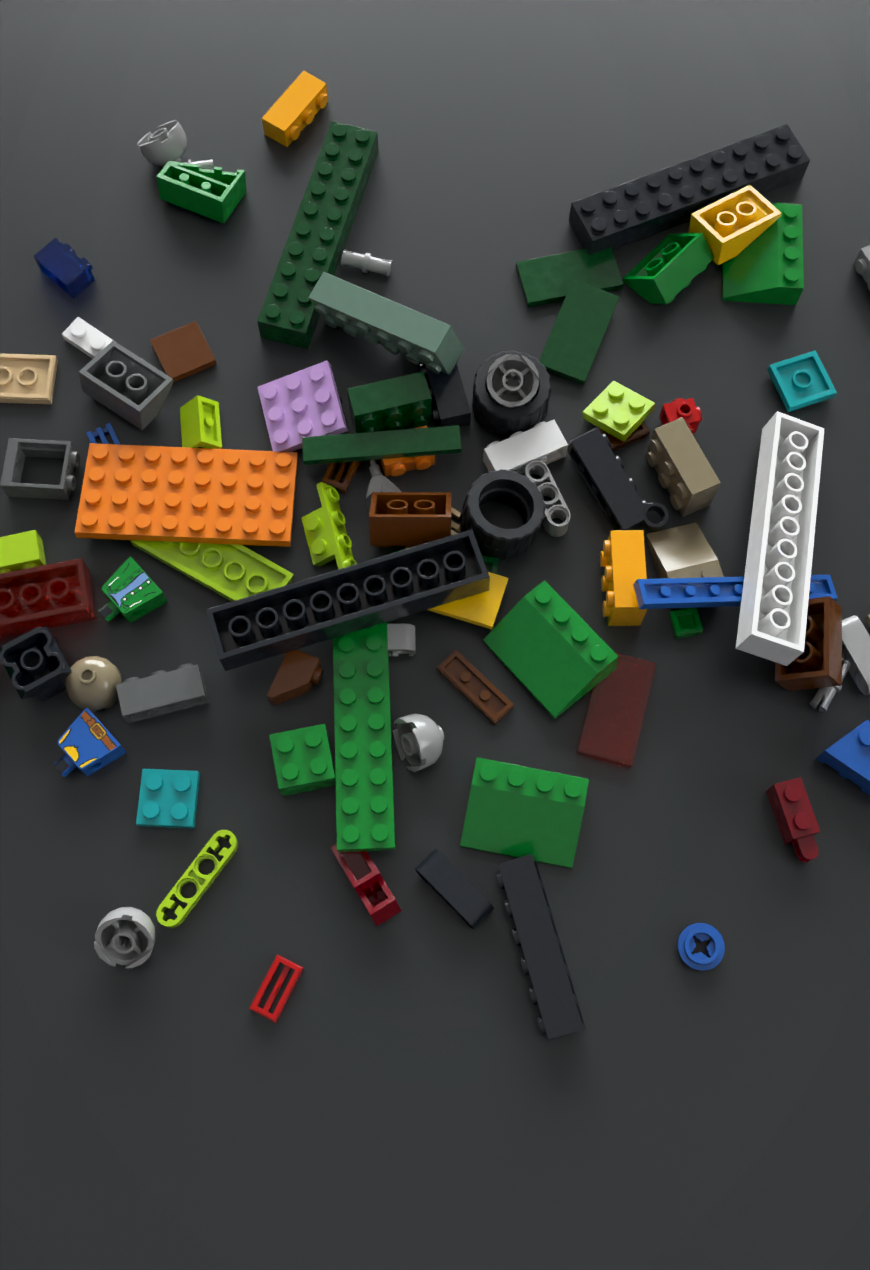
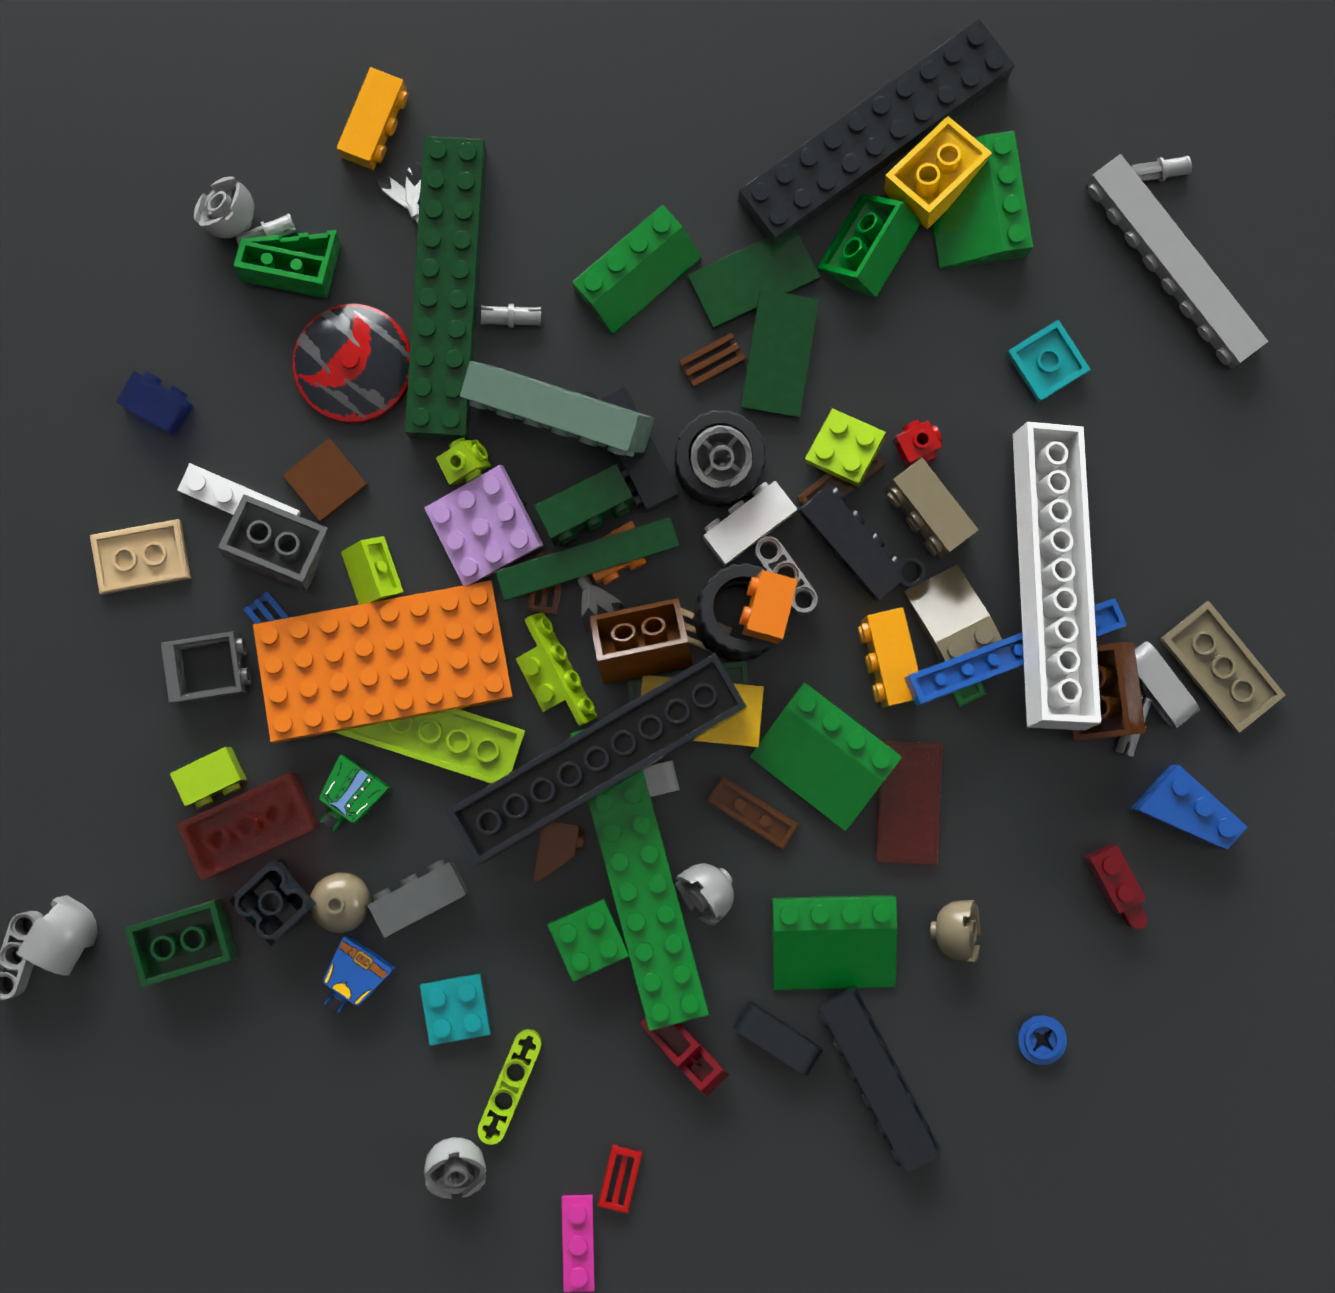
camera: 15 degrees left, 15 degrees up
none -> dish [293,304,410,424]
none -> white piece [378,163,422,224]
none -> lime brick [436,438,491,485]
none -> dark pink plate [562,1195,595,1292]
none -> green slope [572,205,702,335]
none -> reddish brown tile [679,332,746,388]
none -> orange brick [739,570,798,644]
none -> dark tan cylinder [930,900,980,962]

